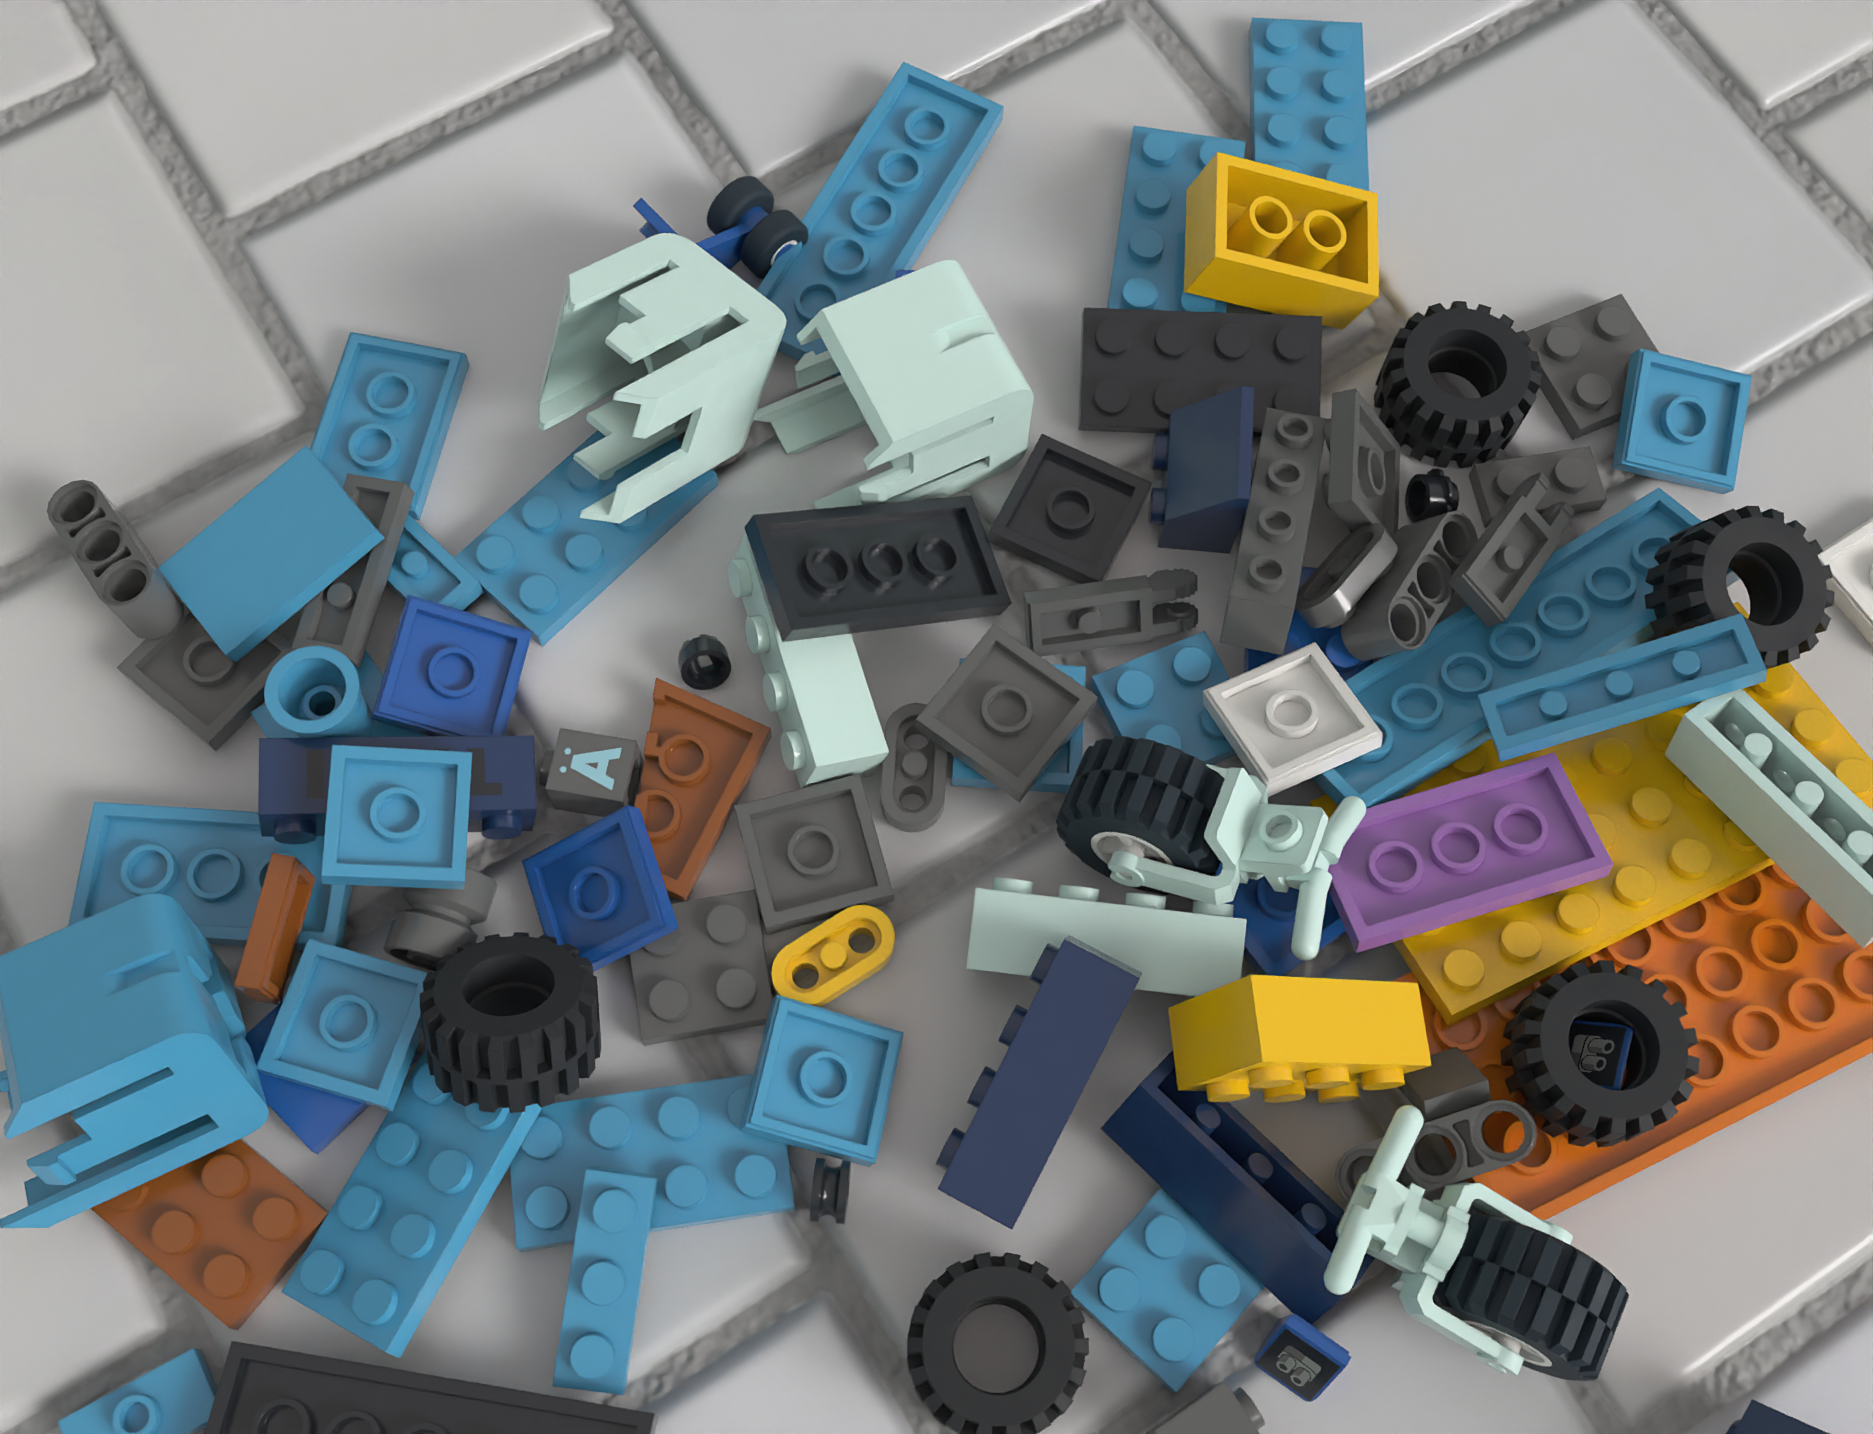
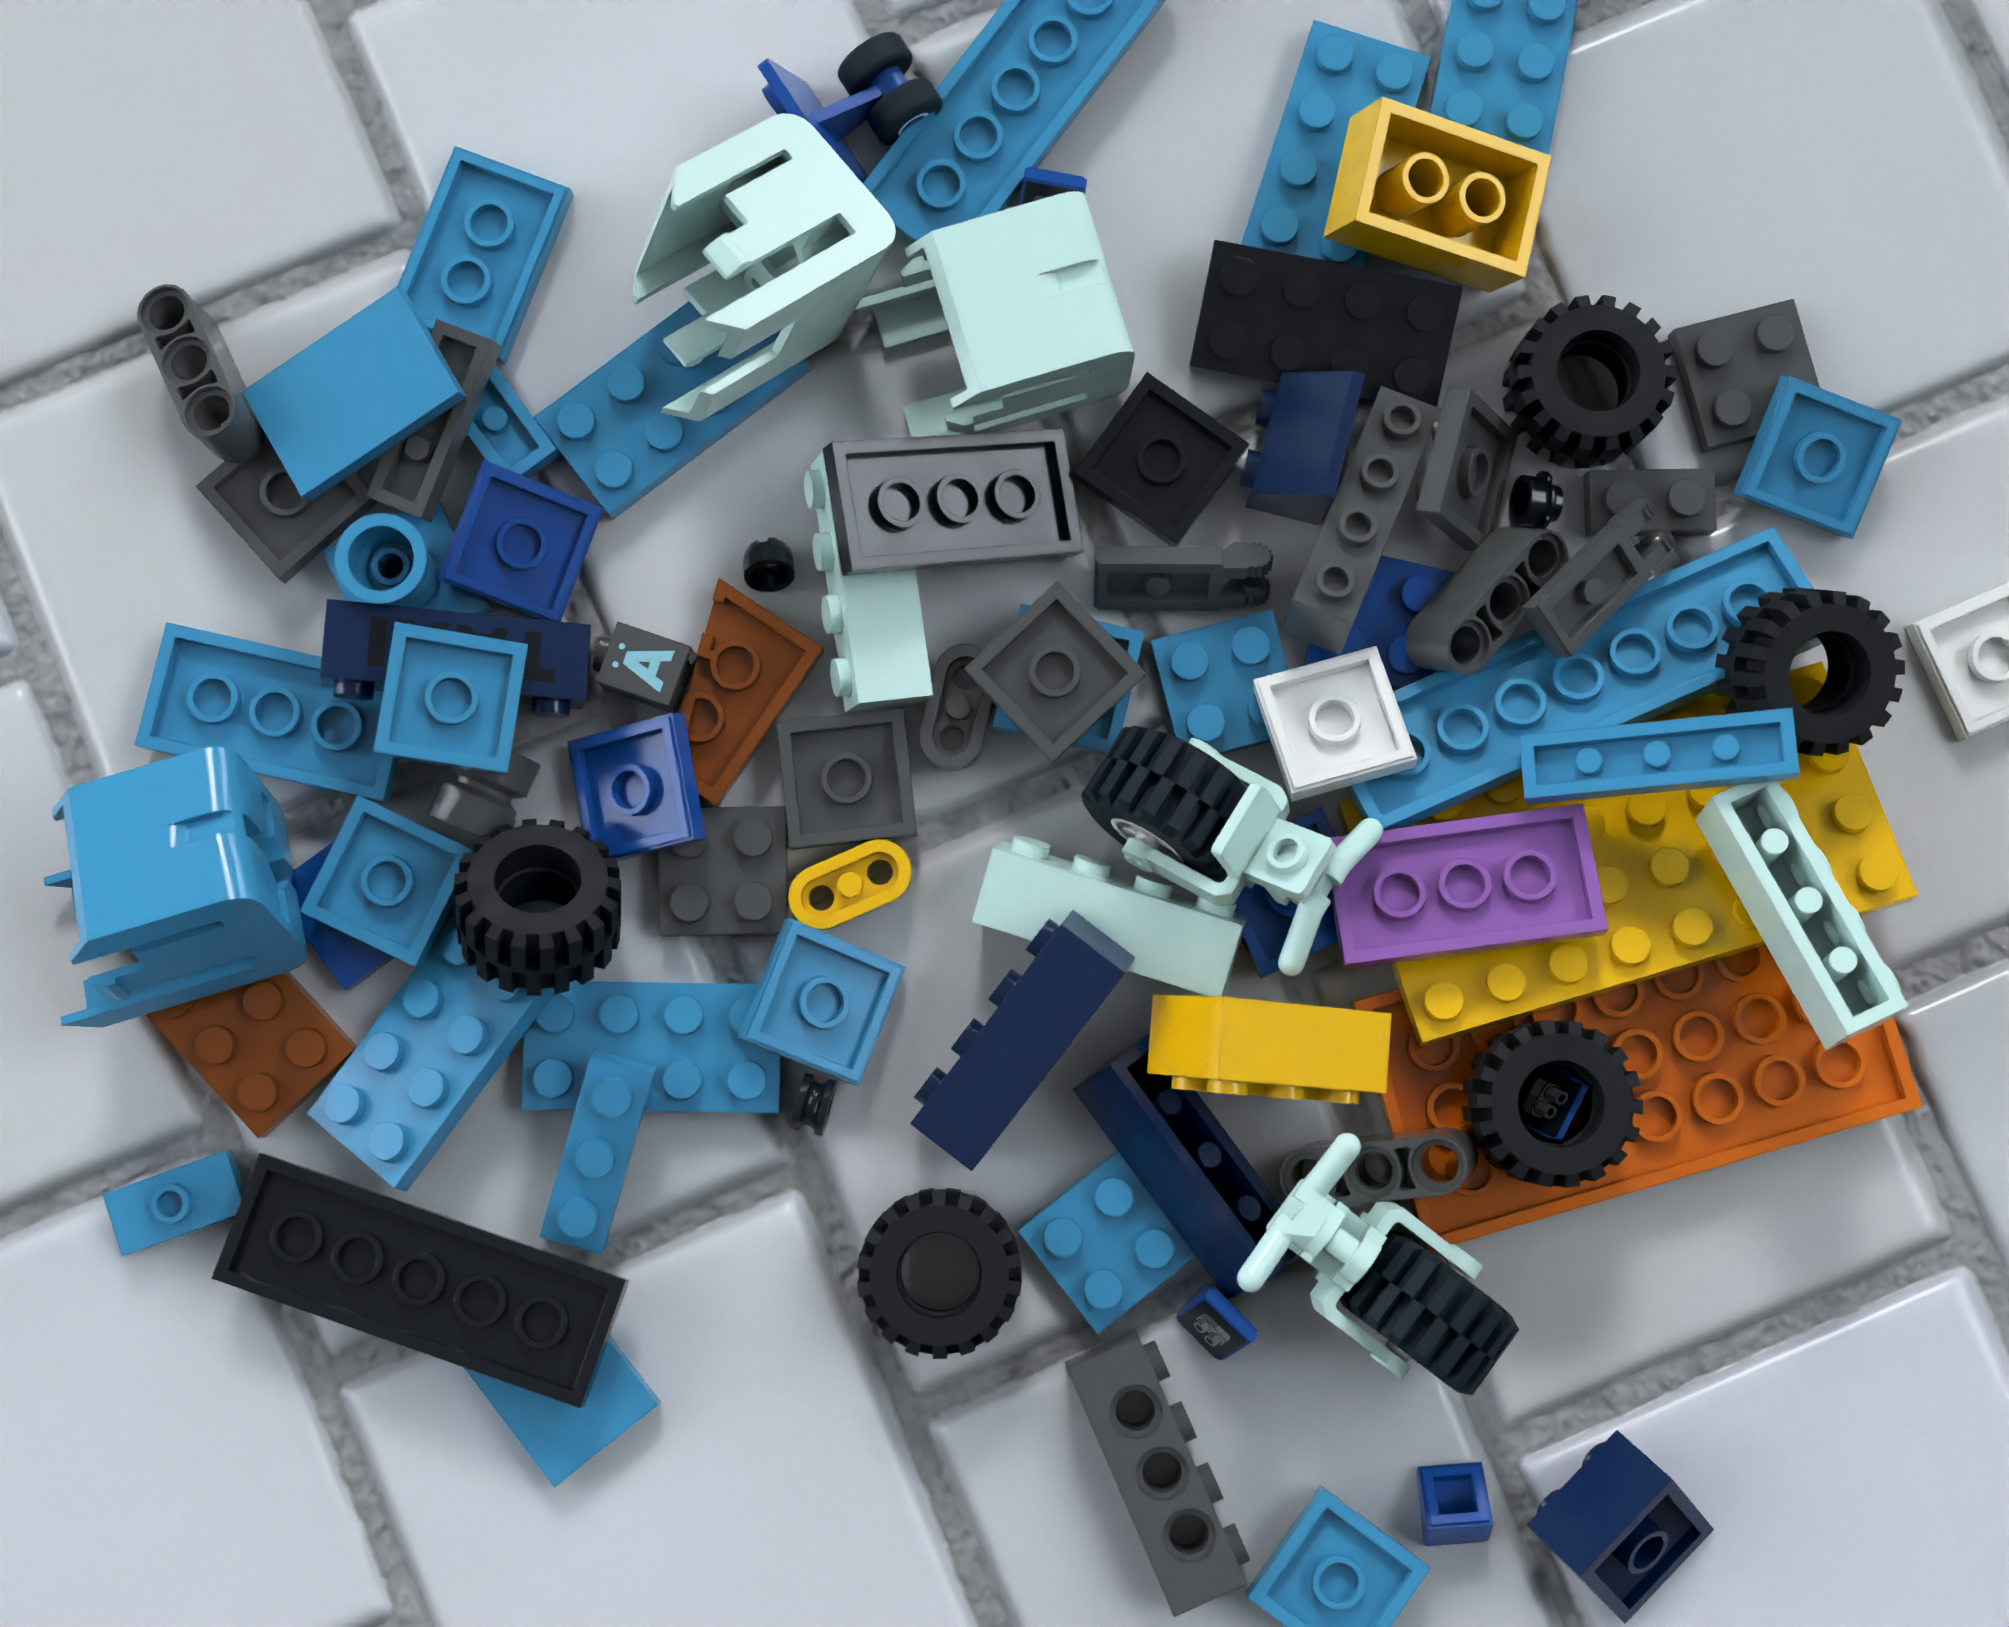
camera: 10 degrees right, 15 degrees up
dark orange tile [234,853,316,1005] -> none
dark grey plate [1295,523,1398,628] -> none
dark grey tile [1398,1047,1491,1121] -> none

